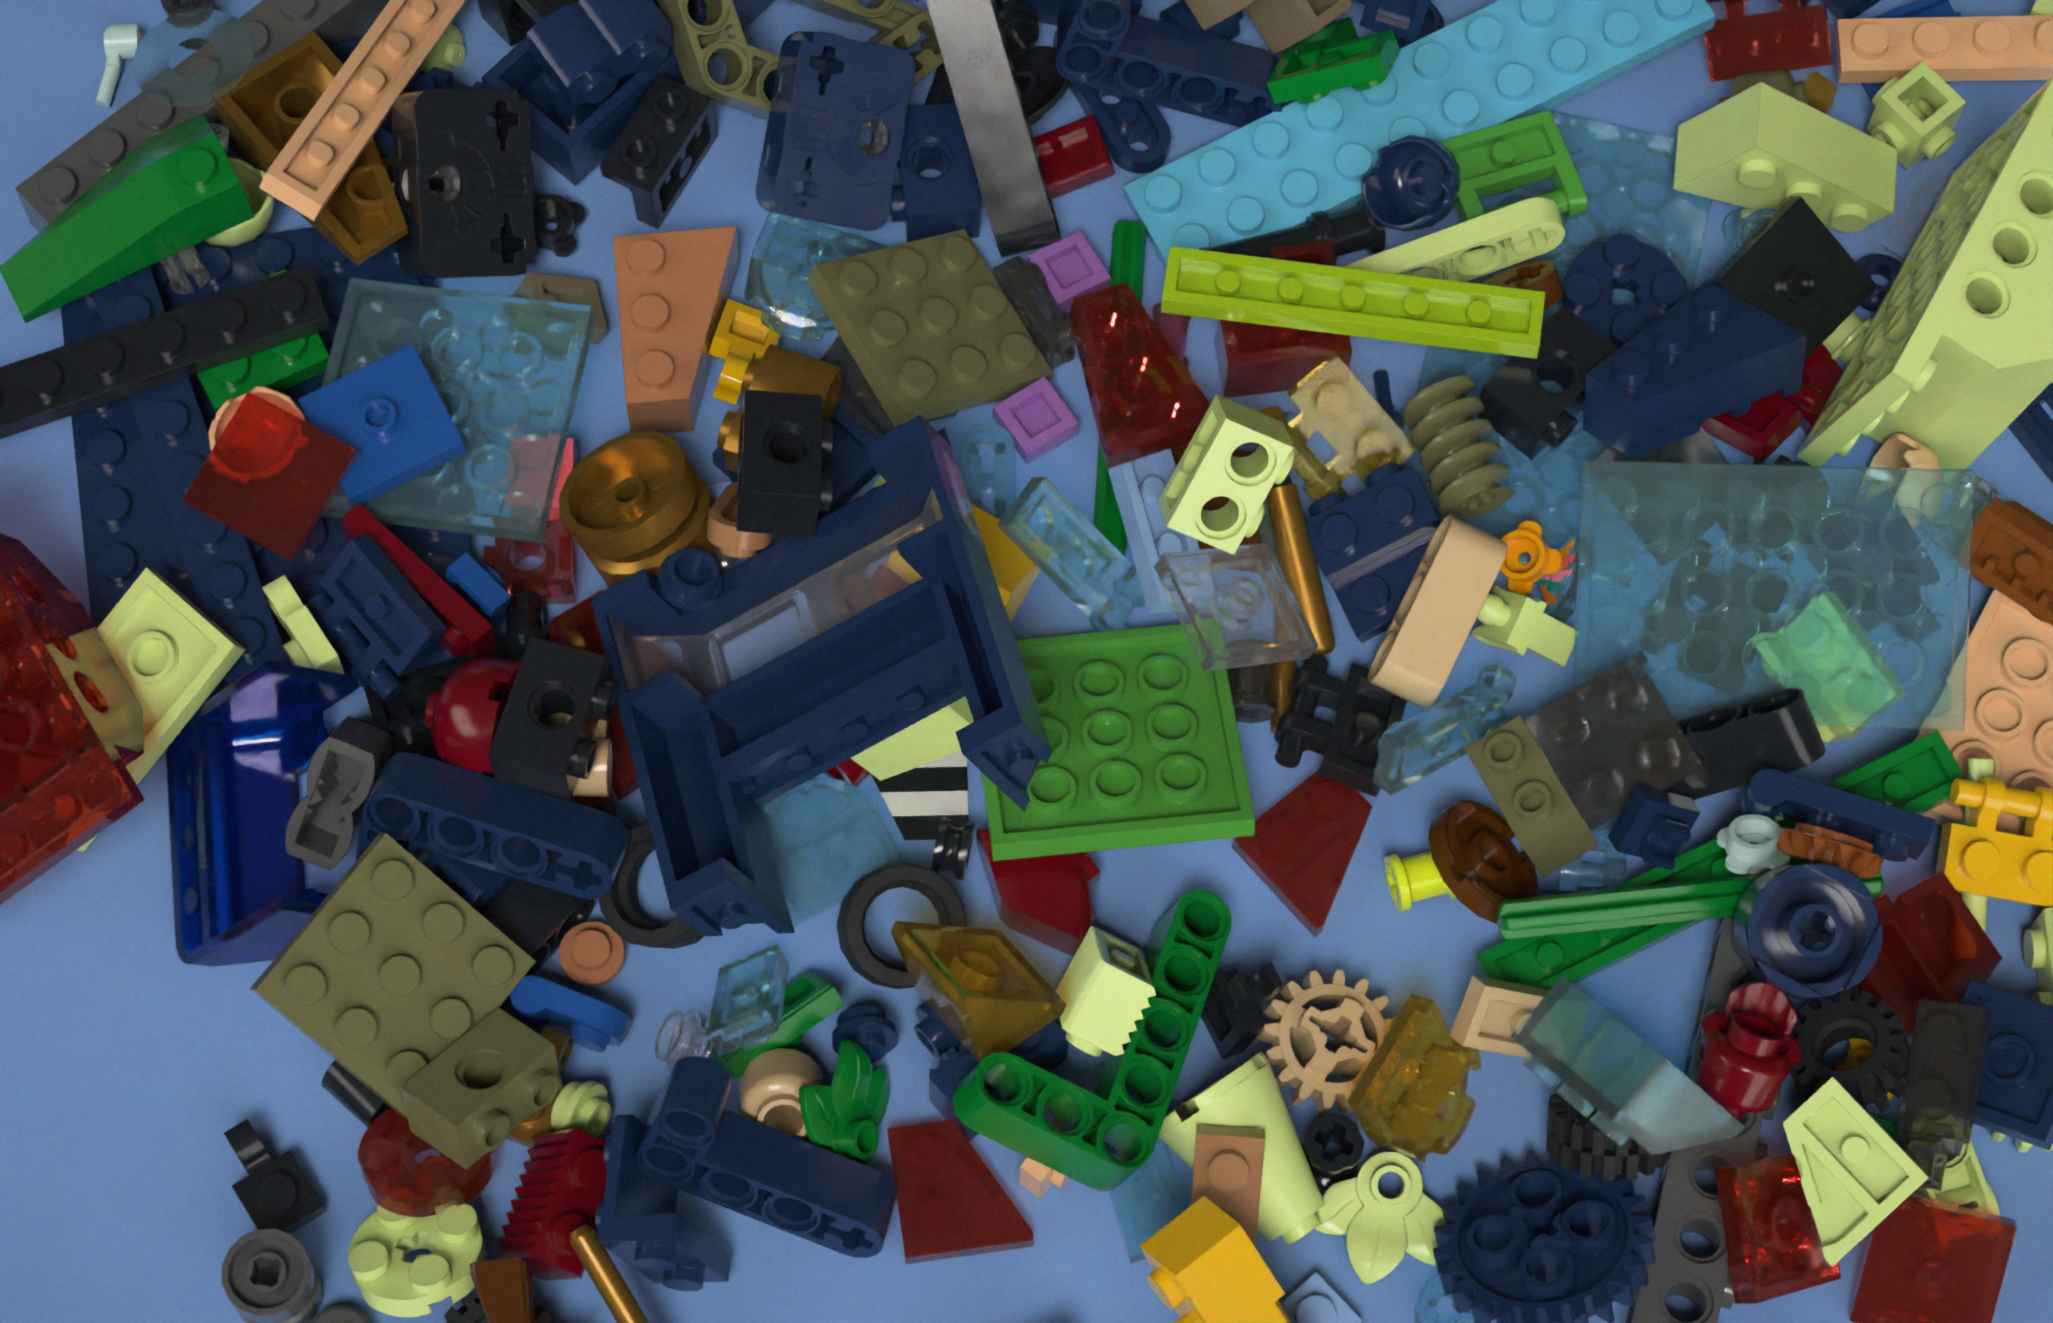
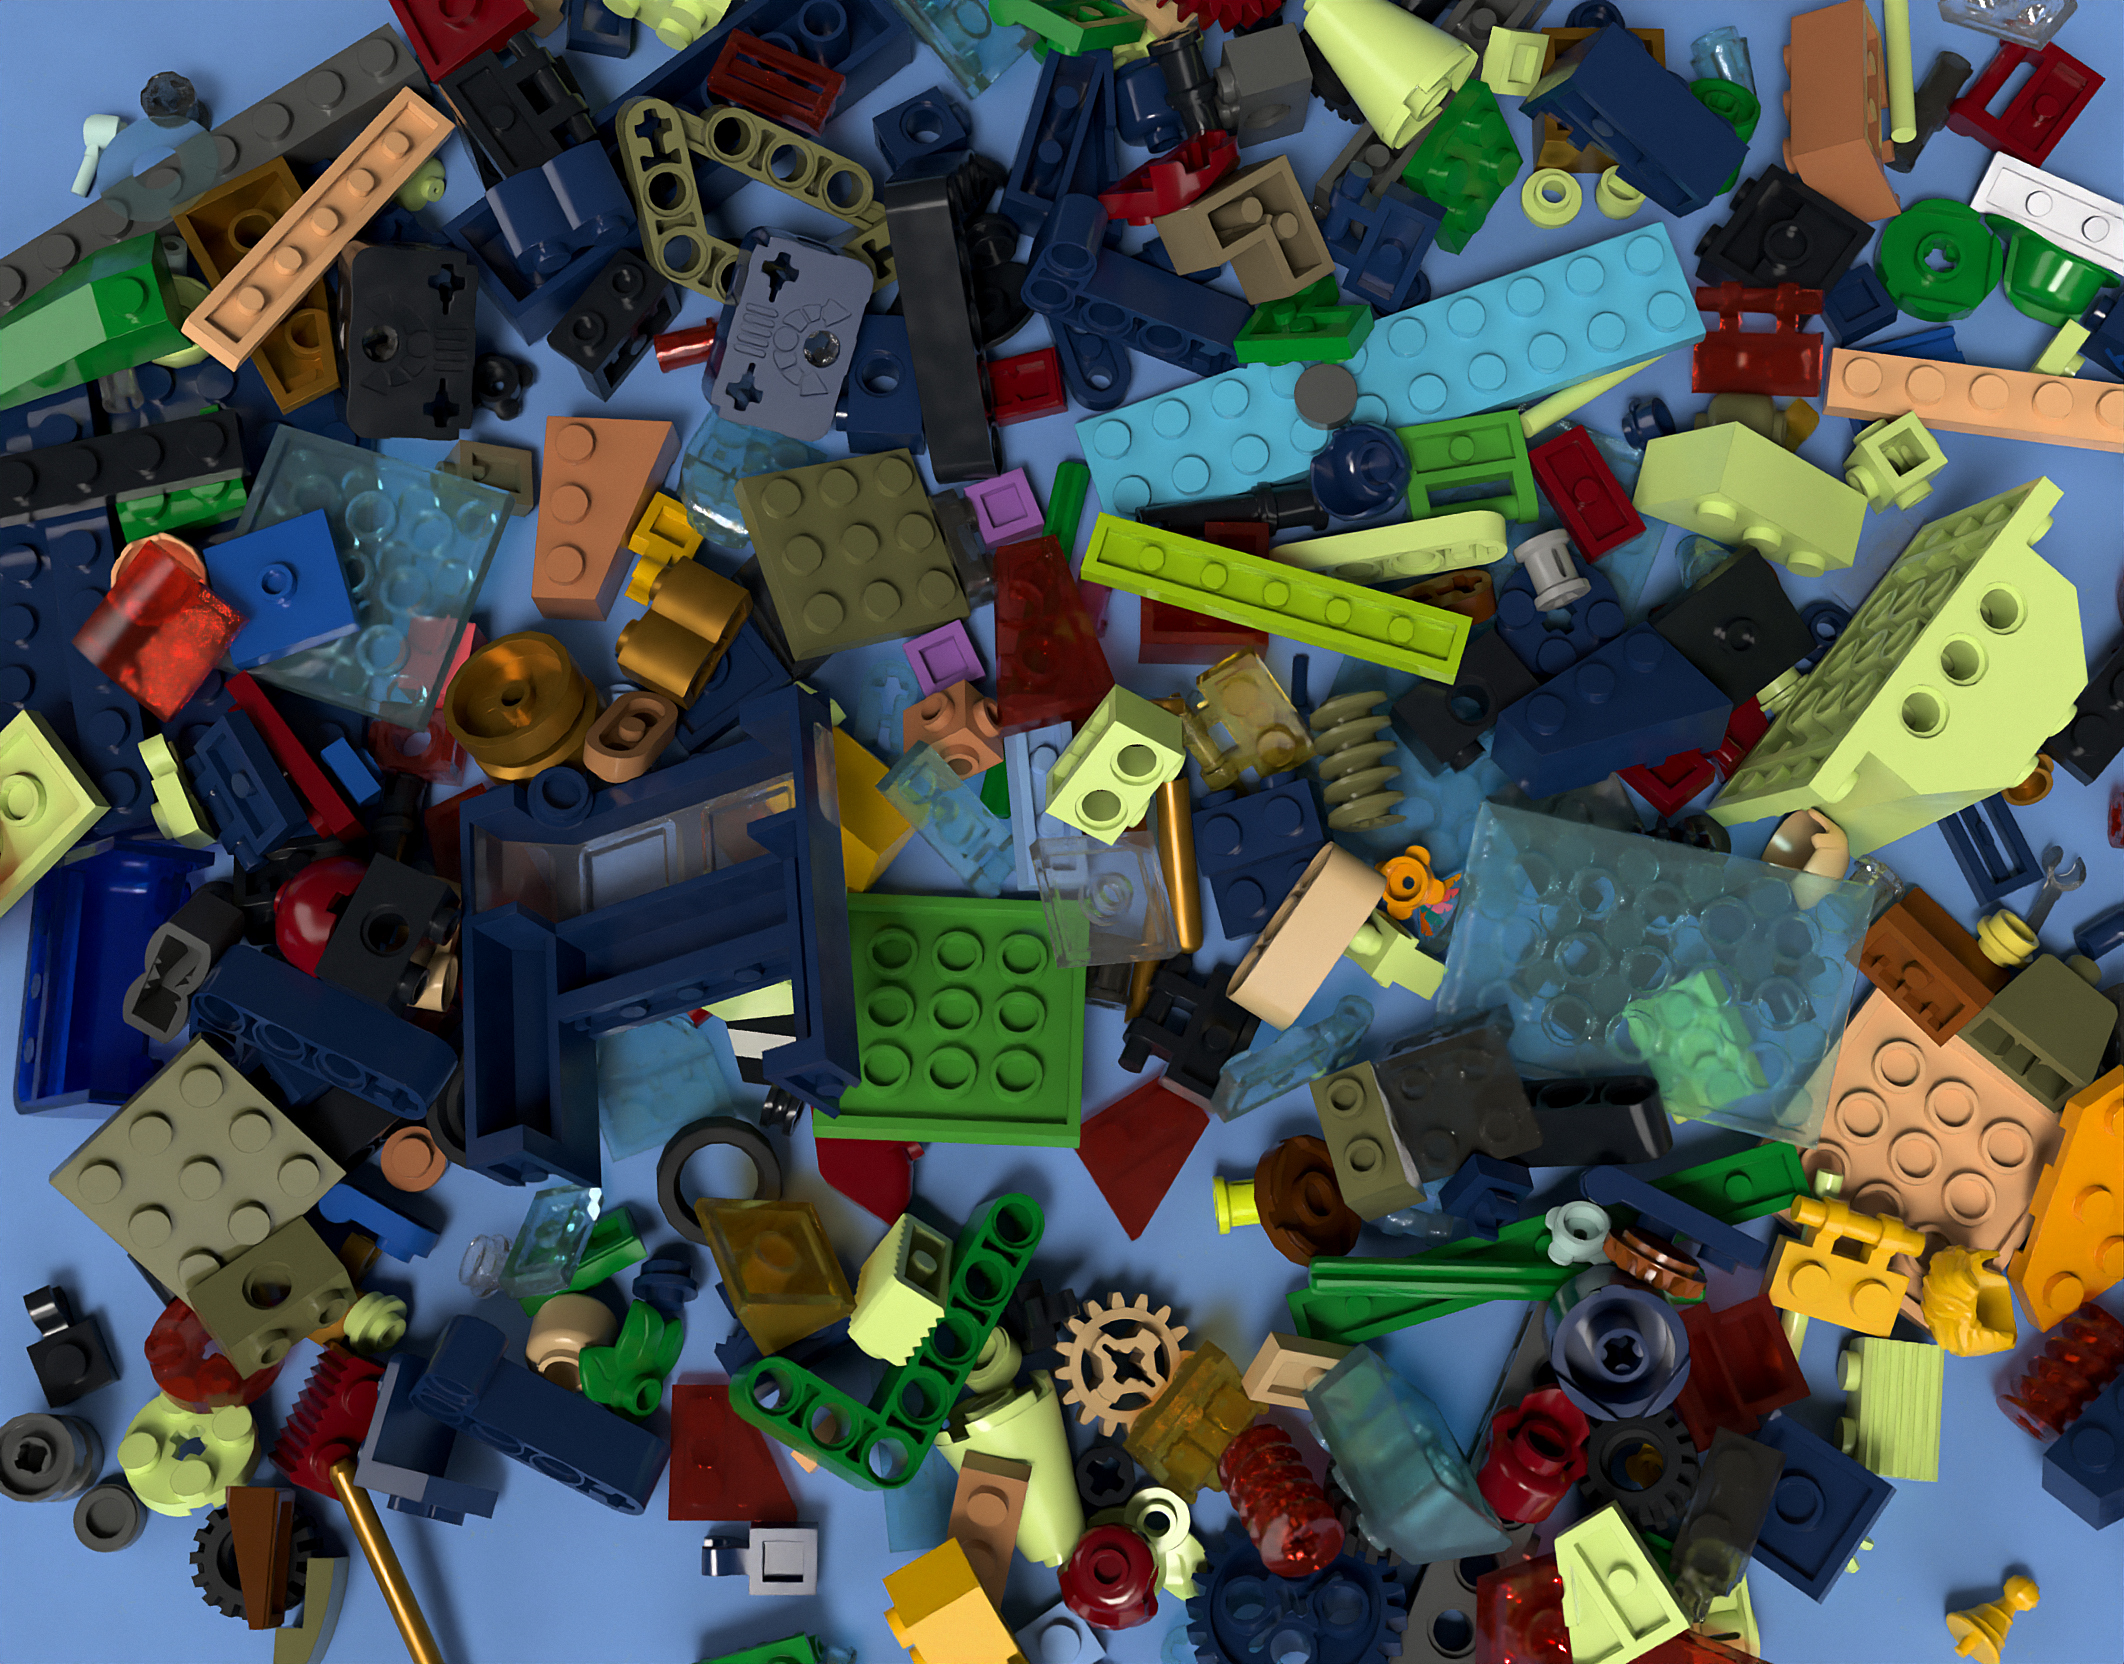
camera: 10 degrees right, 10 degrees up
black brick [736,390,833,537] -> none
none -> clear red pin [653,316,719,374]
none -> plate [701,1521,818,1595]
none -> nougat brick [903,679,1006,791]
none -> yellowish green tile [965,1325,1022,1395]
none -> dark red head [1056,1522,1160,1631]
none -> clear red piece [1217,1423,1345,1577]
none -> dark grey tile [1294,363,1357,431]
none -> light grey bush [1513,529,1591,612]
none -> yellowish green bar [1519,354,1666,438]
none -> dark red plate [1528,424,1647,565]
none -> dark blue plate [1622,397,1676,453]

